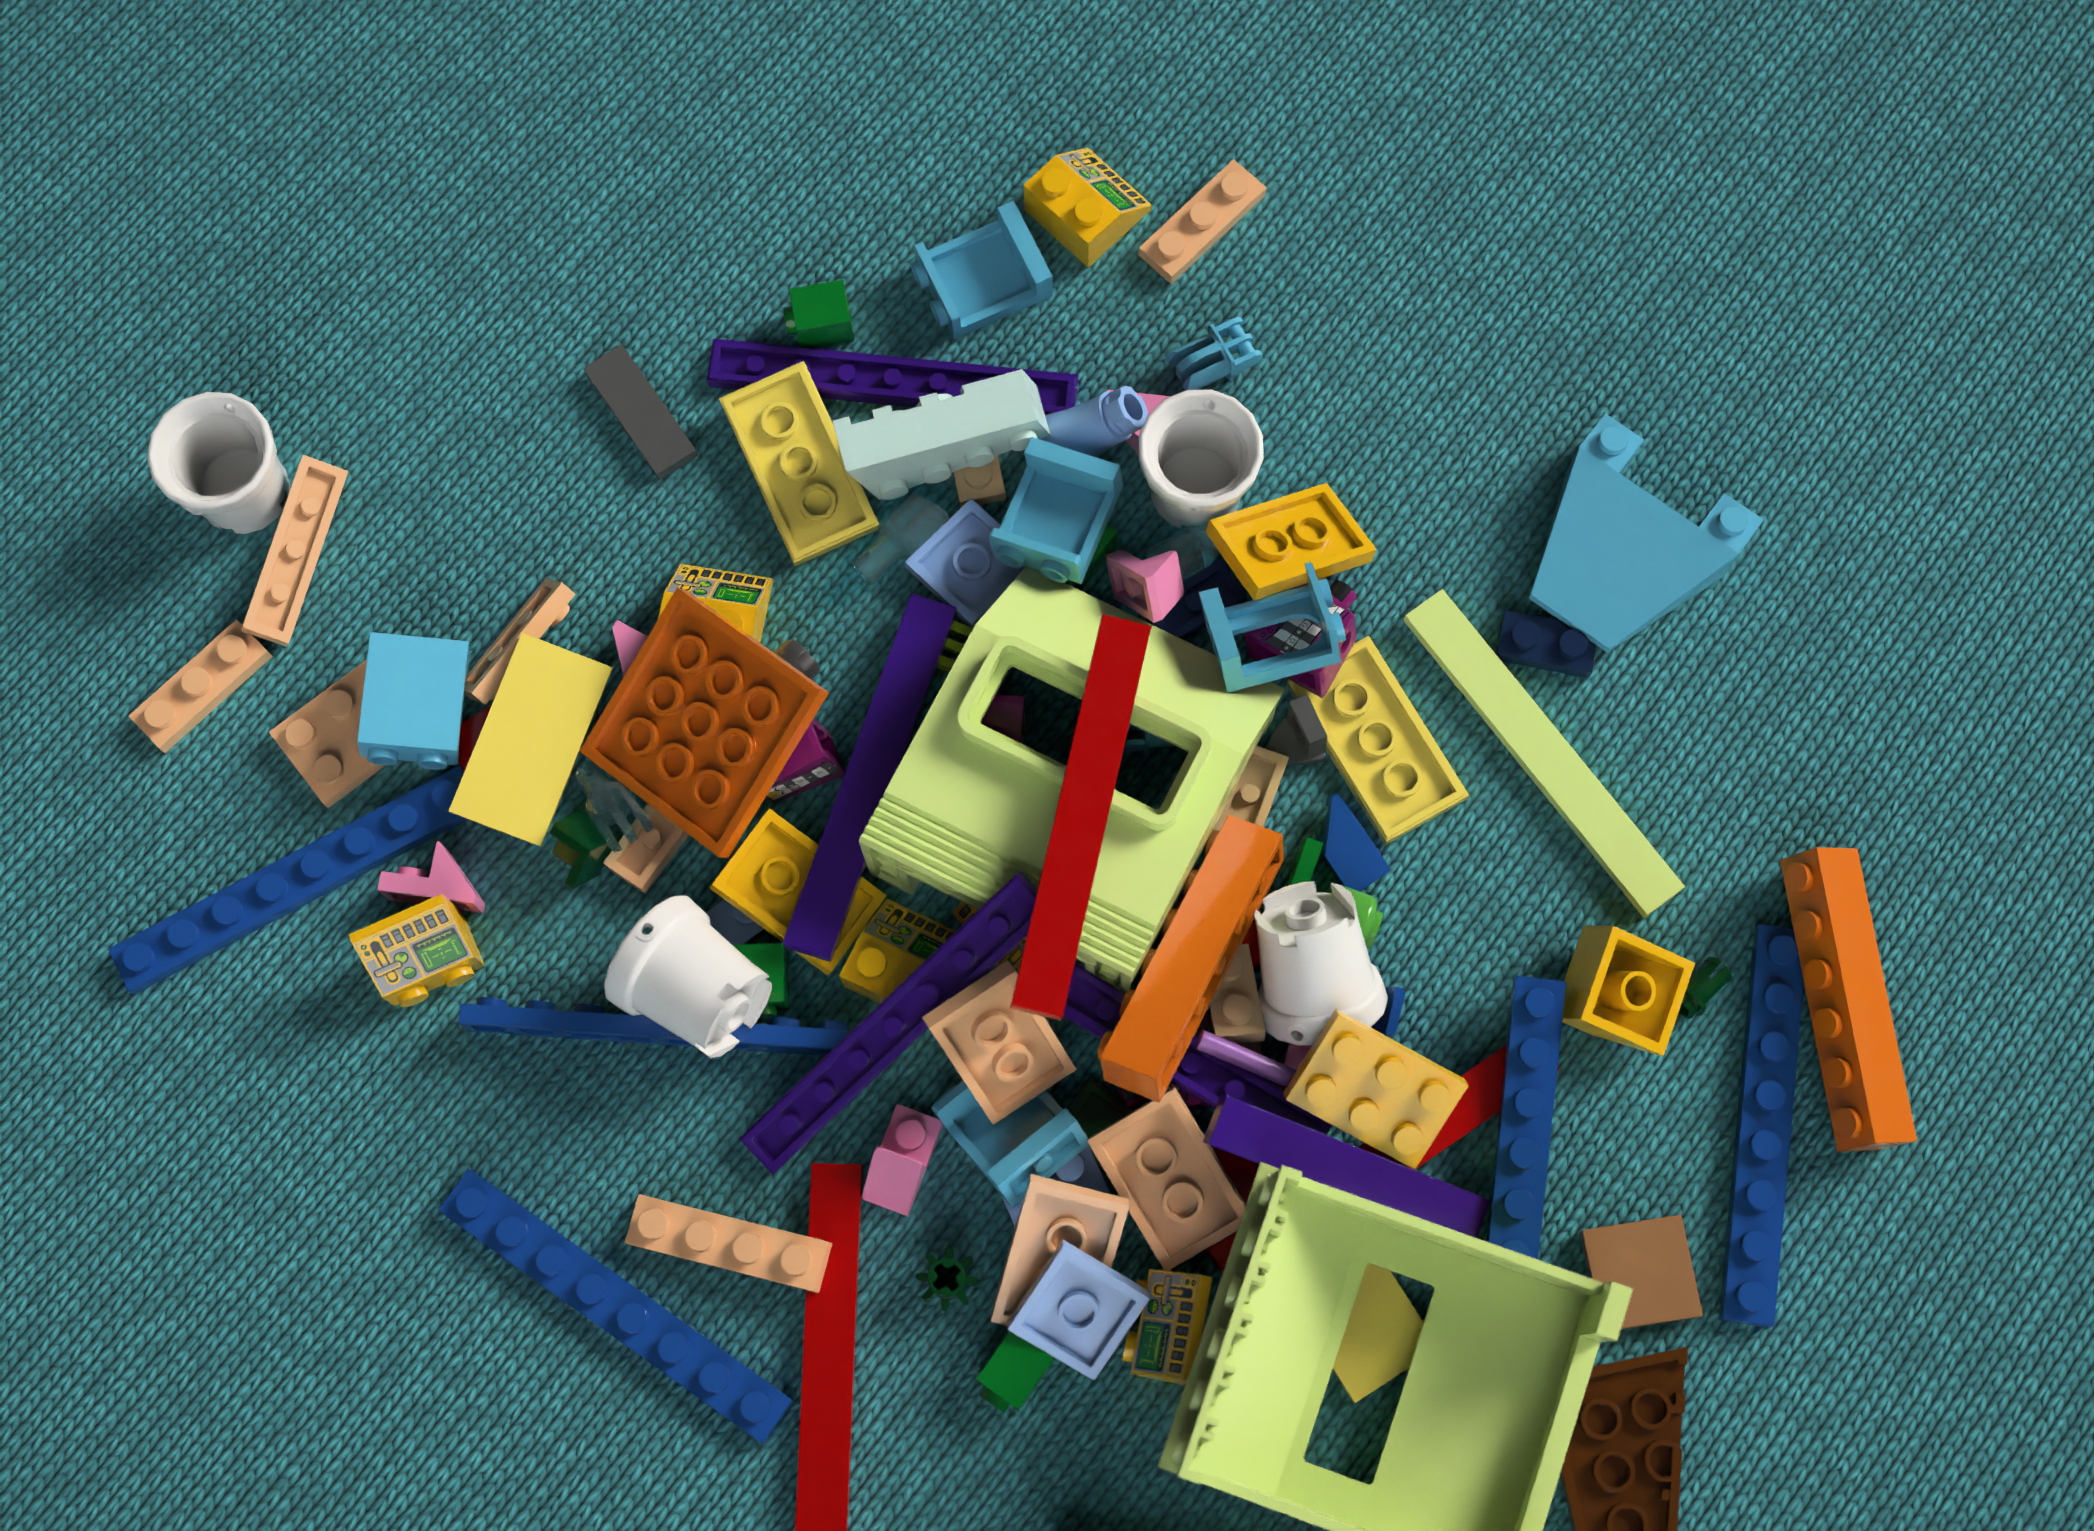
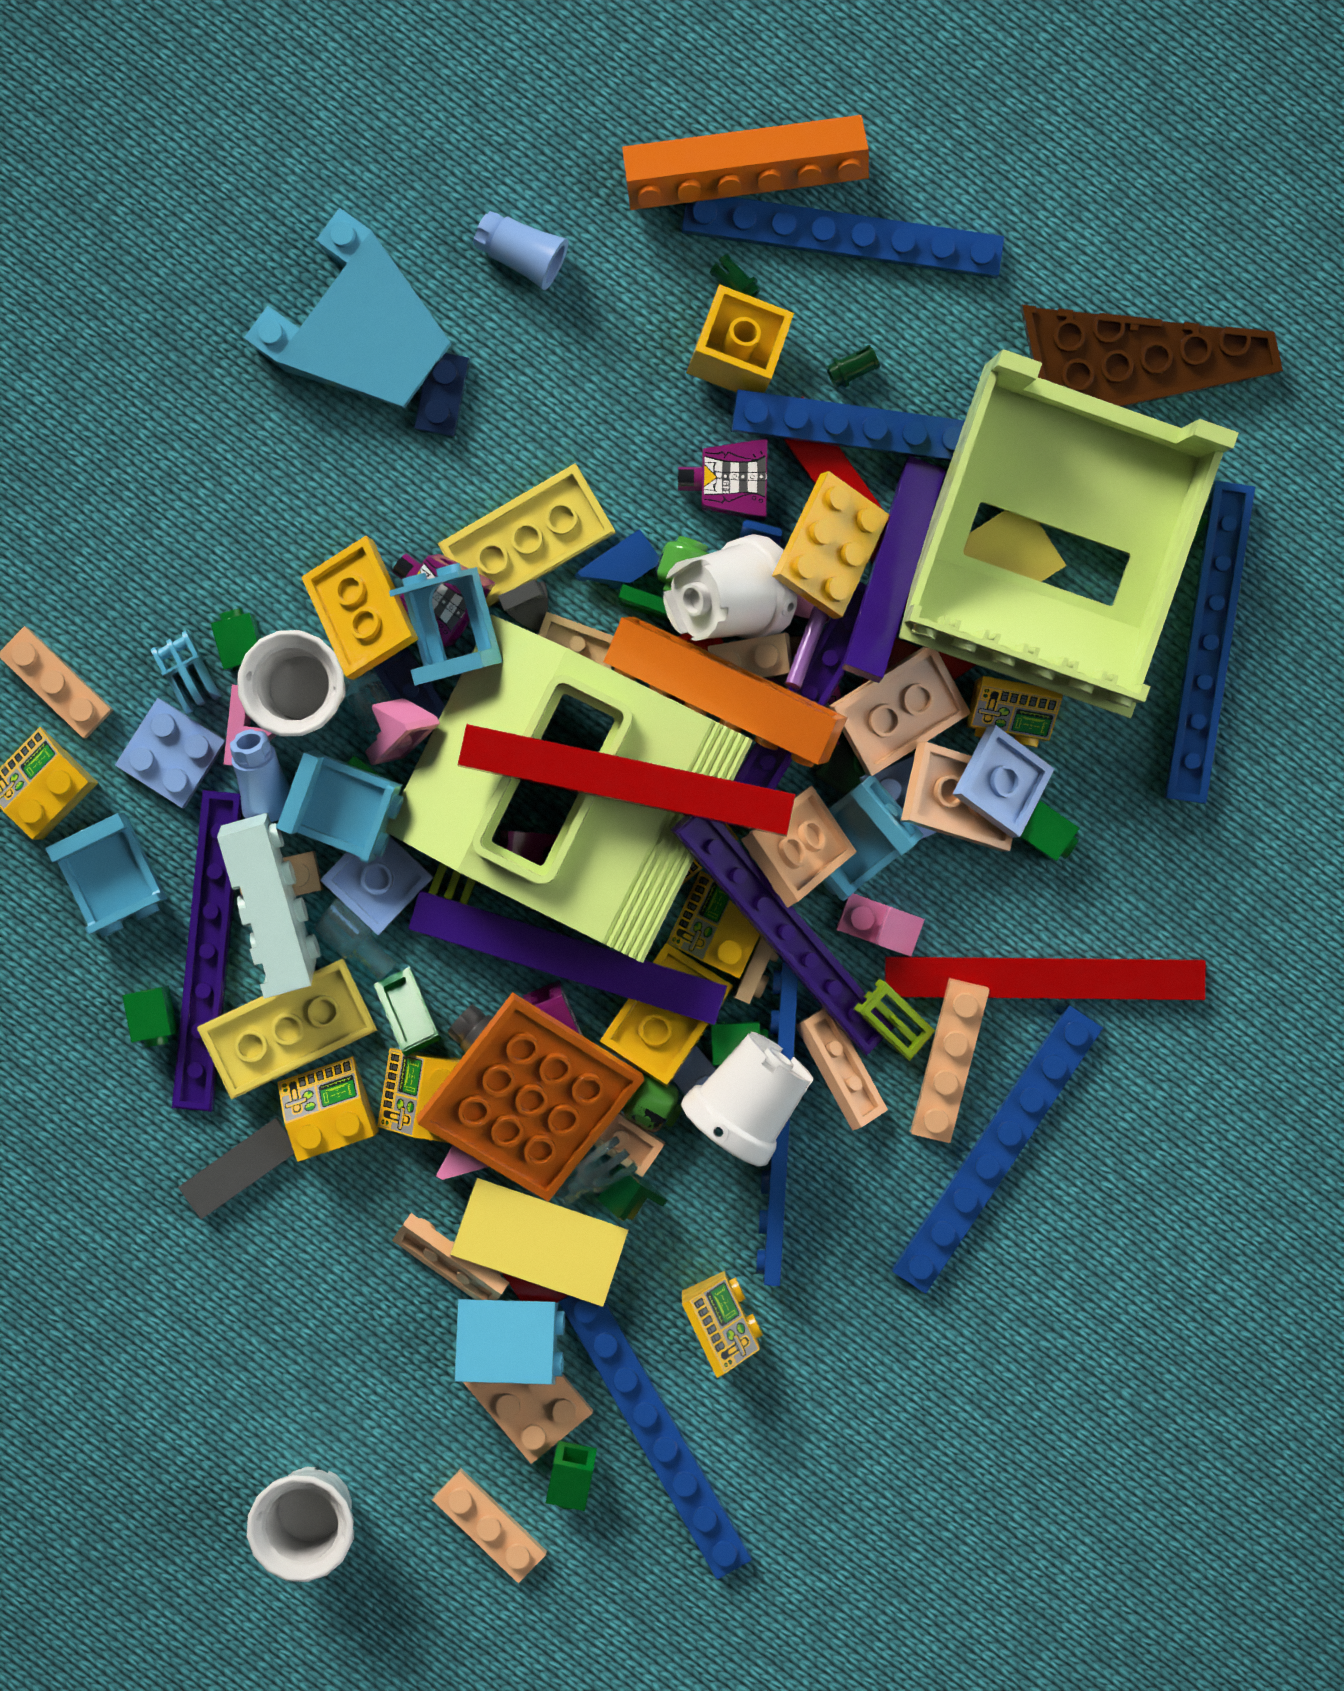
camera: 90 degrees left, 15 degrees up
light nougat plate [240,455,348,647] -> none
bright pink slope [377,841,485,914] -> none
dark green gear [915,1246,980,1312] -> none
yellowish green tile [1403,589,1685,918] -> none
medium nougat tile [1579,1215,1703,1329] -> none
none -> light blue plate [115,698,226,808]
none -> green brick [211,608,261,672]
none -> yellow slope [277,1056,379,1162]
none -> tile [373,967,442,1056]
none -> light blue plant [473,211,569,290]
none -> green brick [545,1441,597,1511]
none -> bright green head [623,1074,682,1133]
none -> torso [678,439,768,521]
none -> tan plate [734,935,779,1004]
none -> light nougat plate [795,1008,888,1131]
none -> dark green pin [826,345,880,388]
none -> lime tile [854,979,935,1061]

